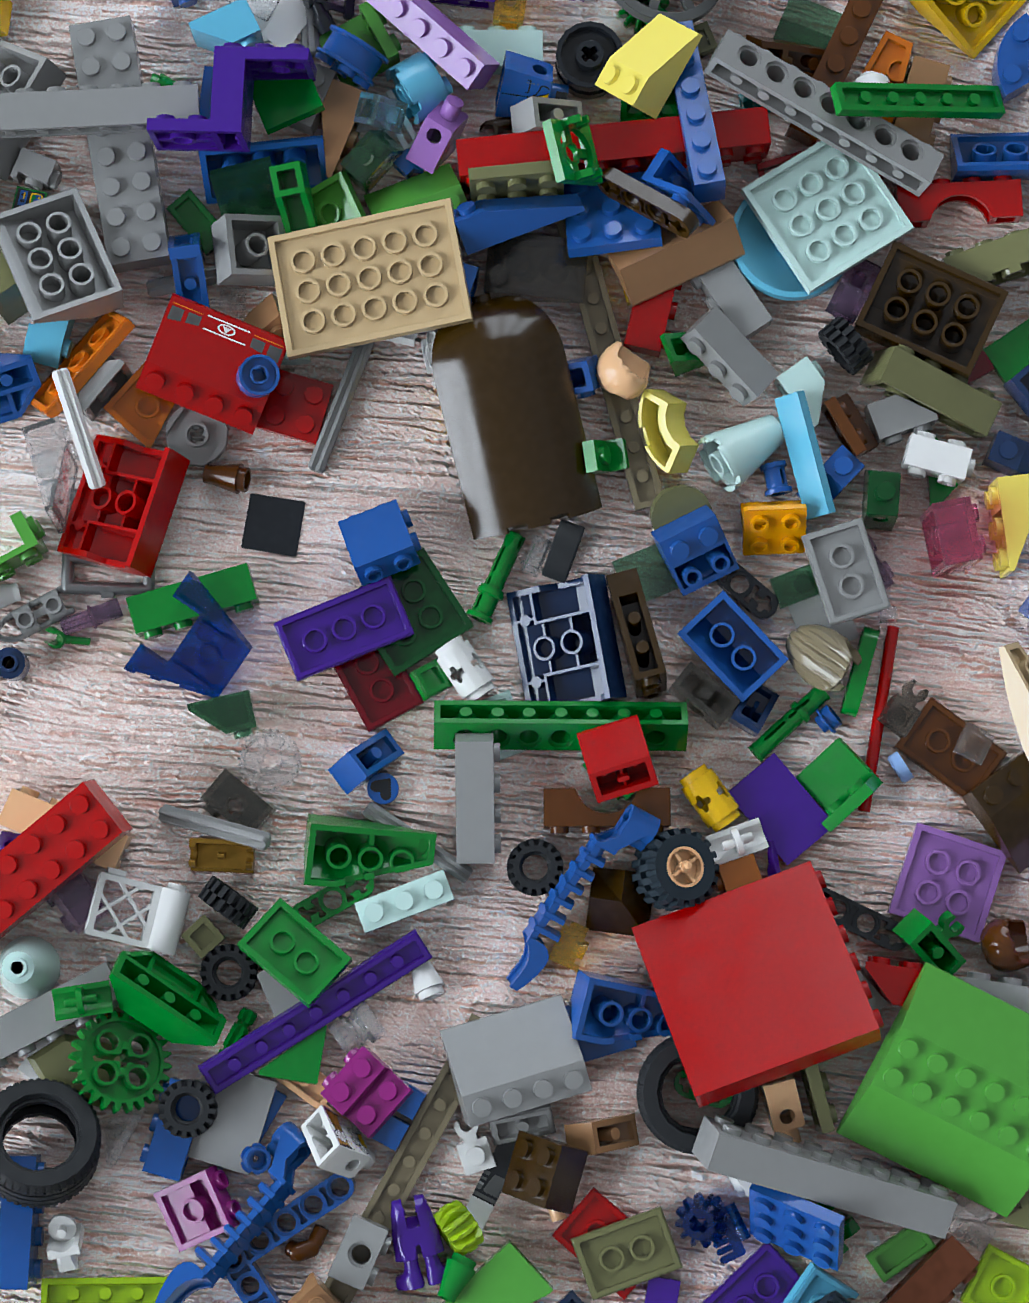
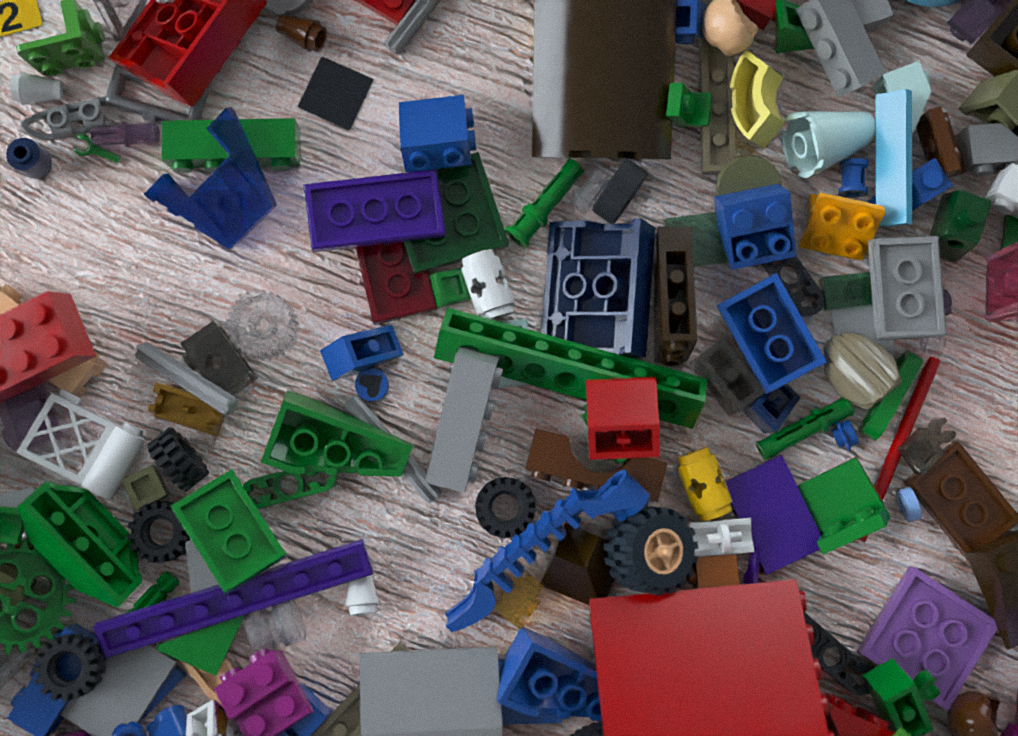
camera: 10 degrees right, 0 degrees up
clear green slope [187,690,259,740] -> none
light aqua brick [354,869,455,933] -> none
black tyre [818,316,874,375] -> none
clear slope [952,722,995,765] -> none

